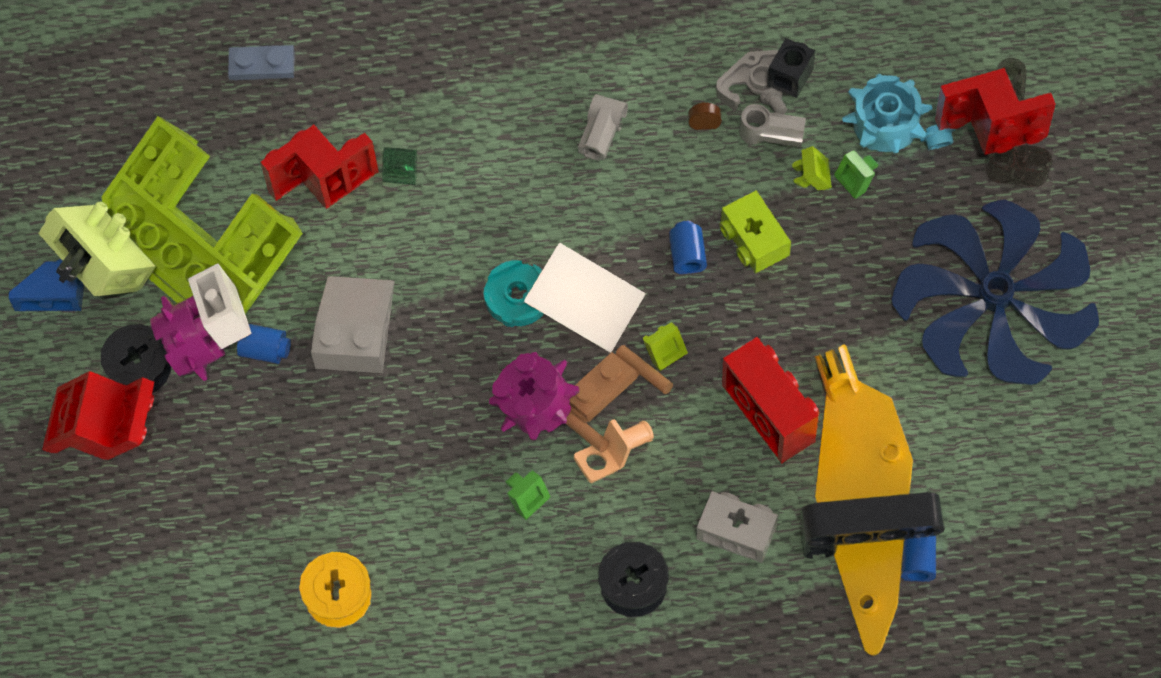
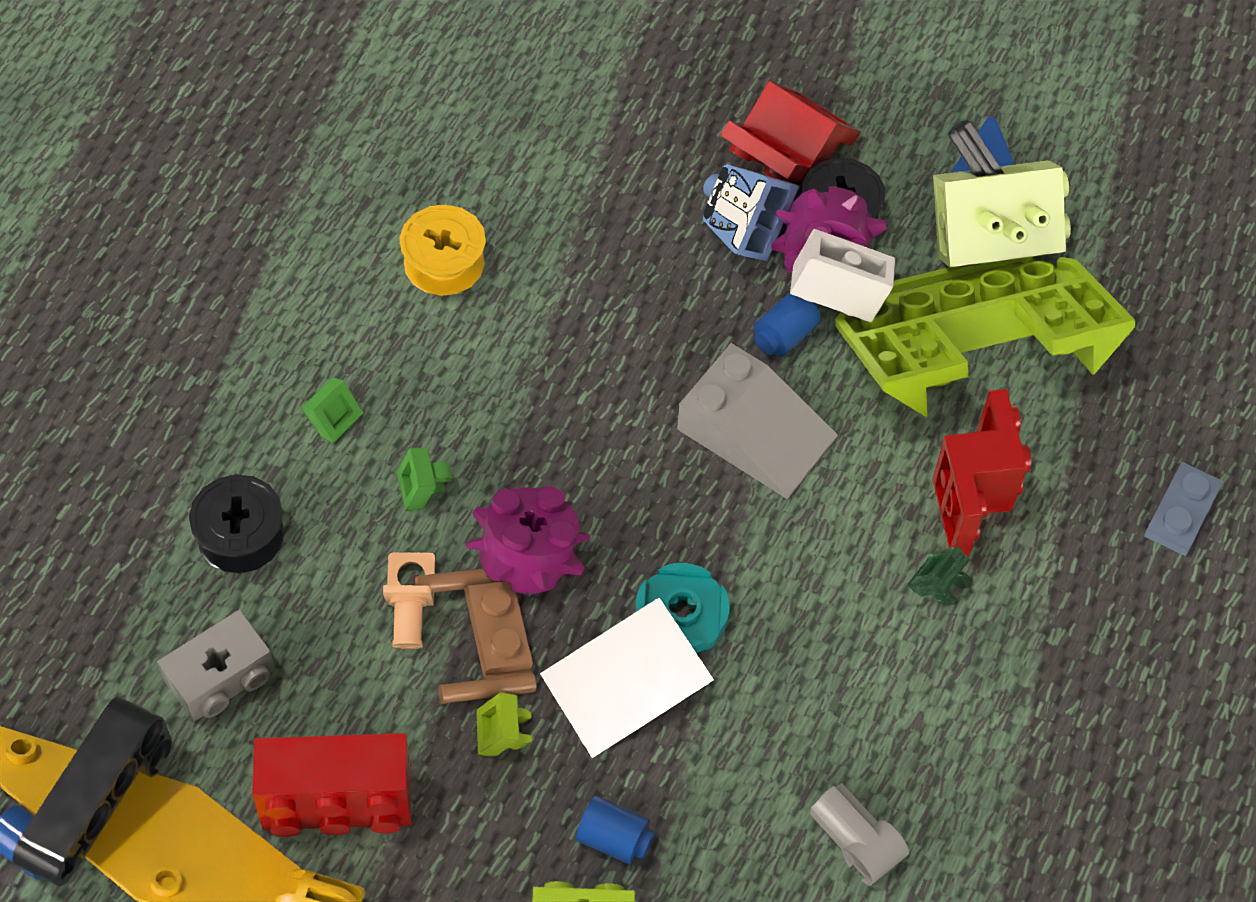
camera: 115 degrees right, 5 degrees down
none -> bright green tile [301,377,363,443]
none -> medium blue torso [703,164,799,261]

